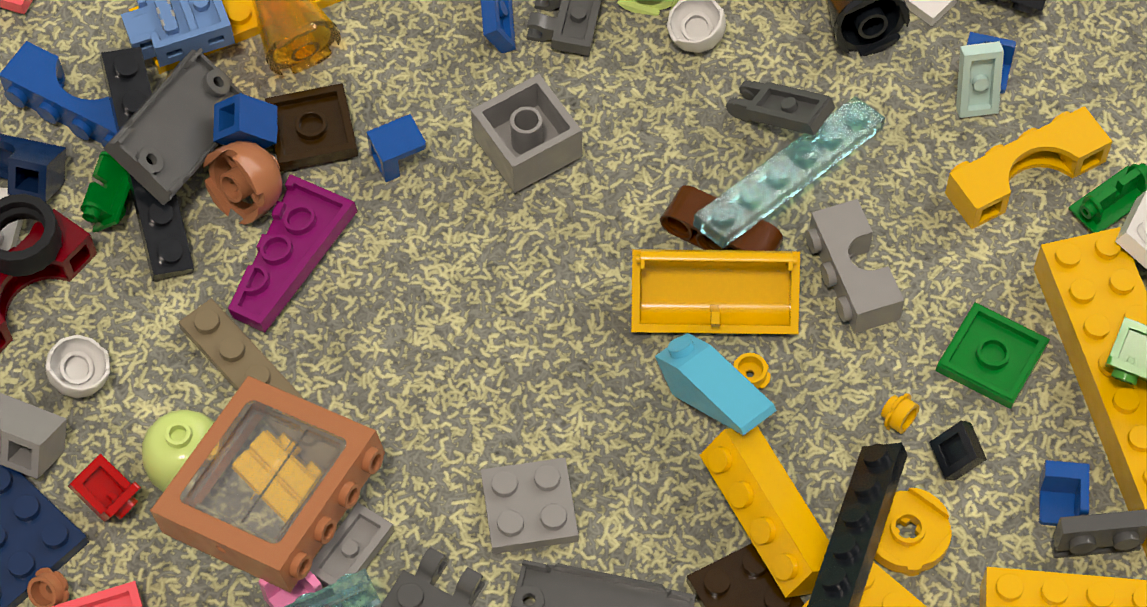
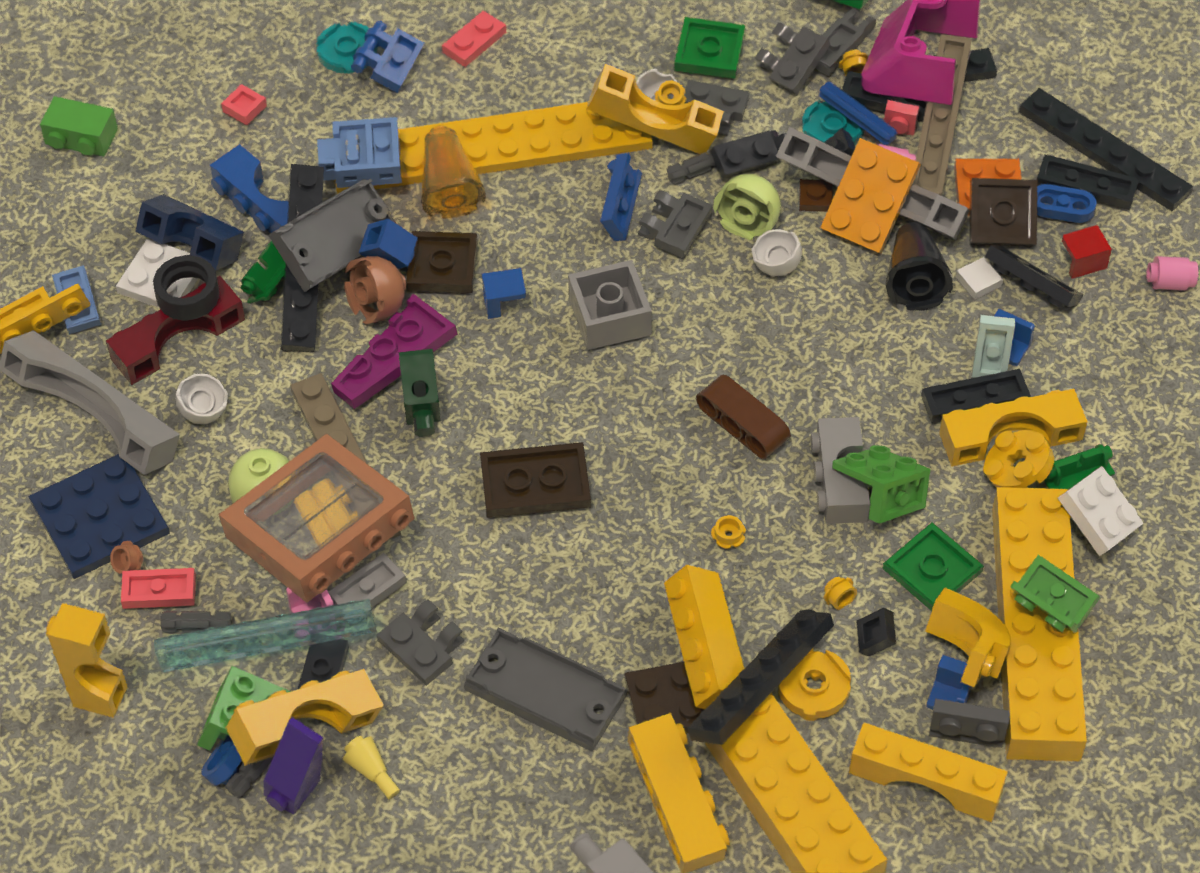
camera: 15 degrees right, 5 degrees down
red bracket [68,453,141,522] -> none
light grey plate [481,457,579,554] -> none
yellow container [631,249,800,334] -> none
medium azure slope [655,333,777,436] -> none
clear light blue plate [693,96,885,248] -> none
dark grey hinge [725,80,836,136] -> none
none -> dark green torso [399,349,441,437]
none -> dark brown plate [480,442,591,518]
none -> bright green bracket [832,445,930,524]
none -> black plate [921,369,1031,423]
none -> yellow arch [925,588,1011,687]
none -> yellow plate [983,430,1054,489]

